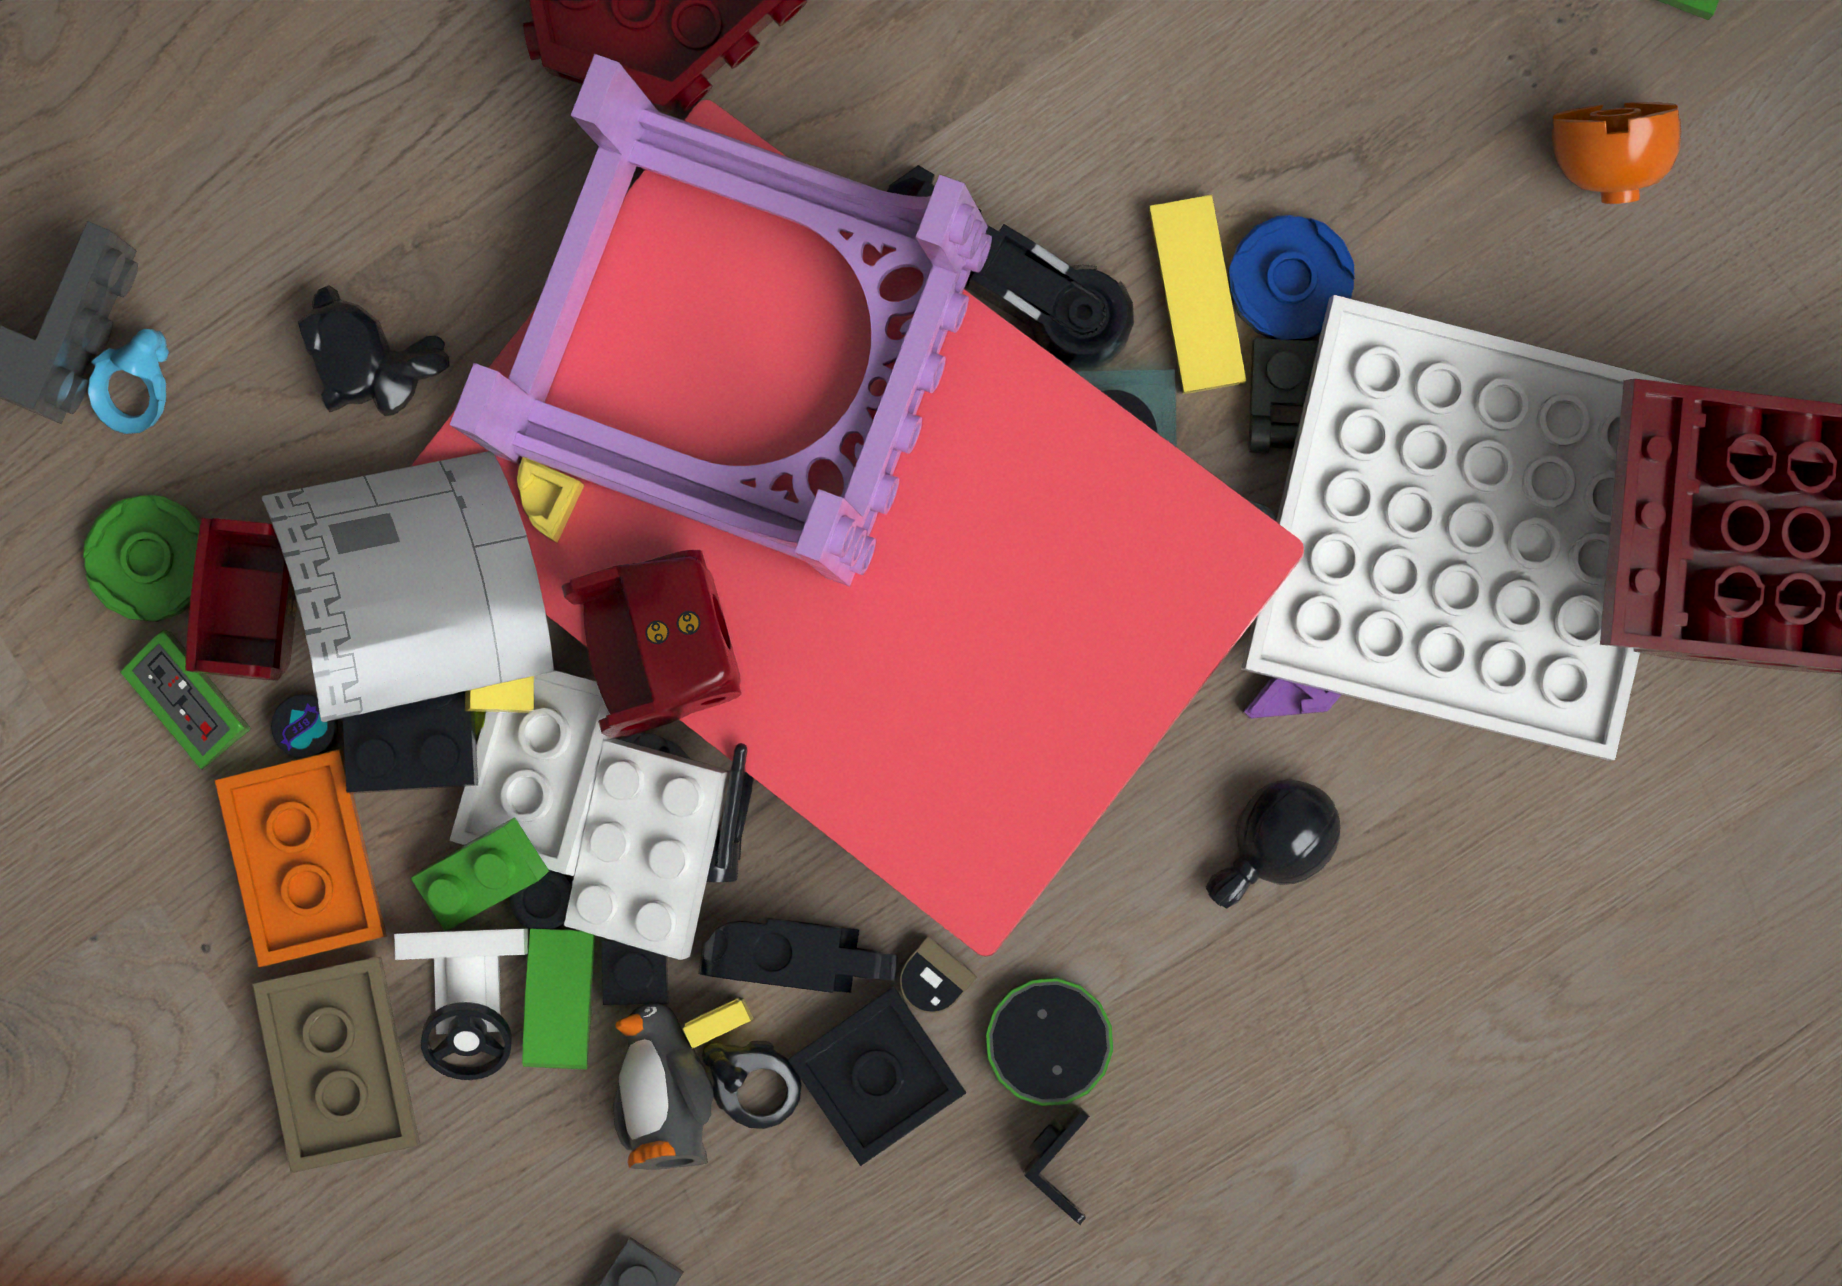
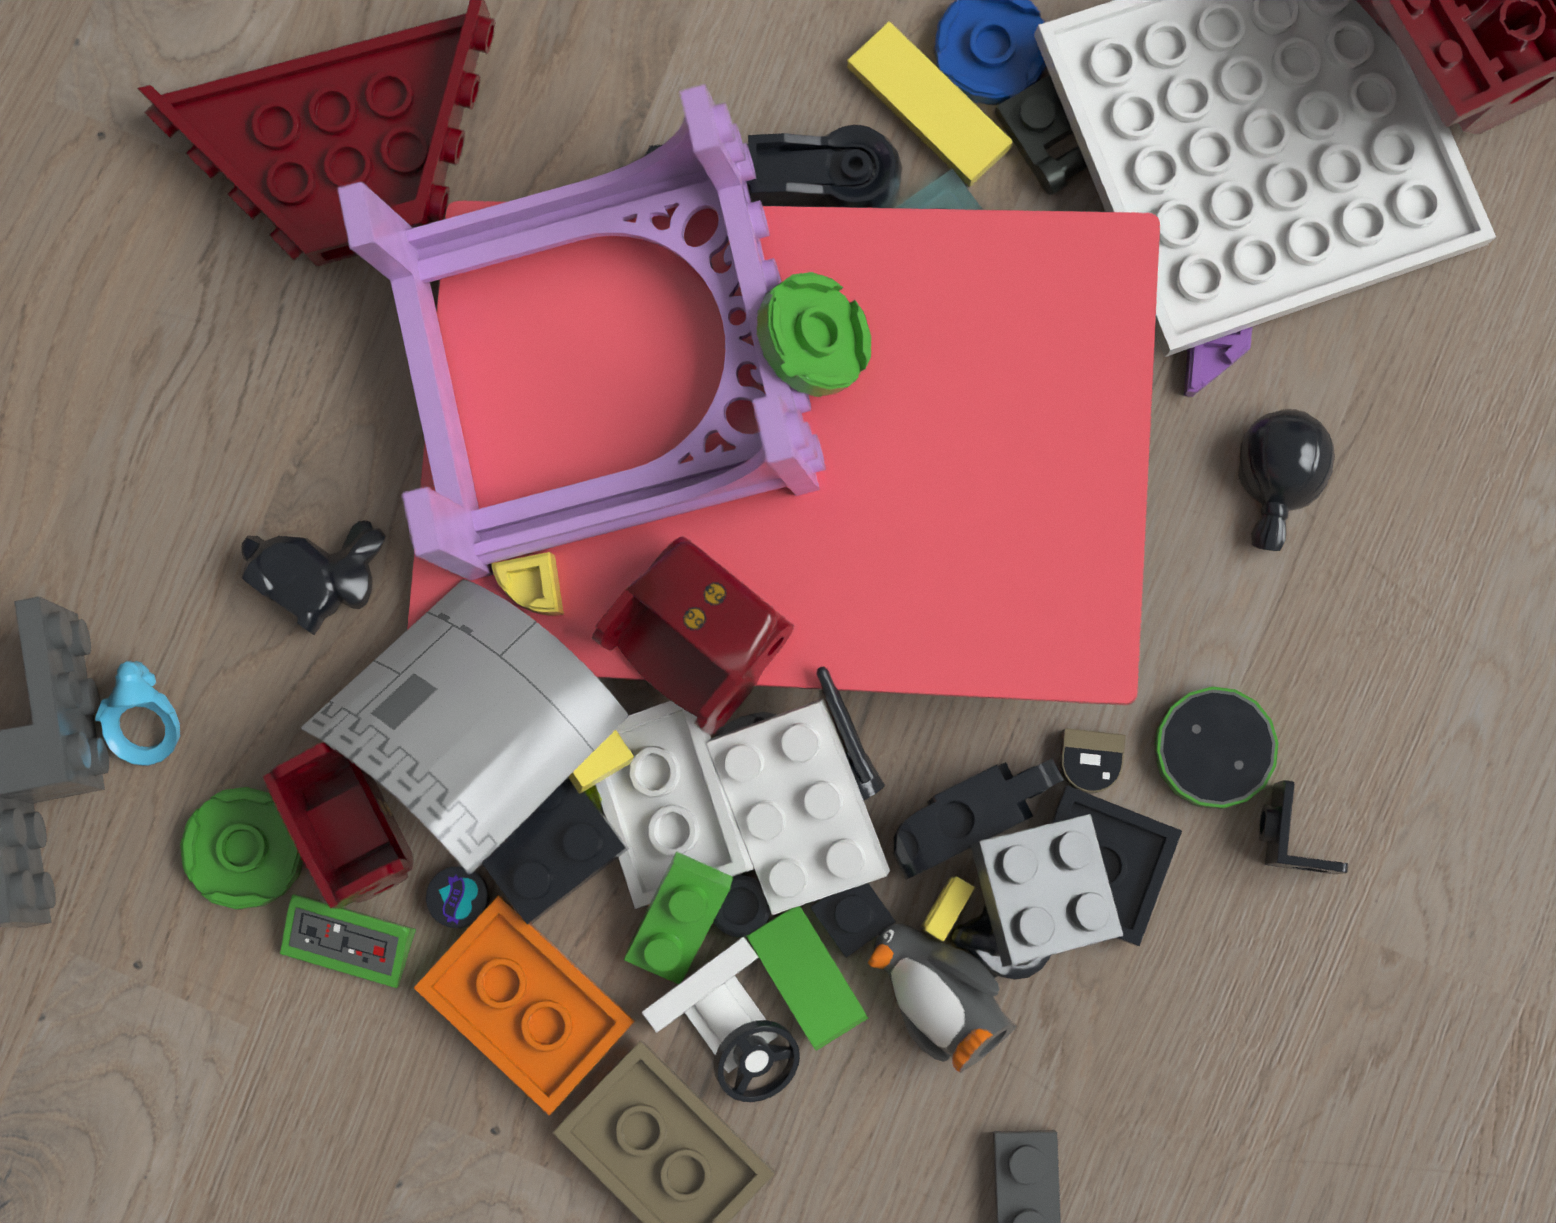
camera: 30 degrees left, 5 degrees down
none -> bright green tile [757,272,871,397]
none -> plate [970,814,1123,967]

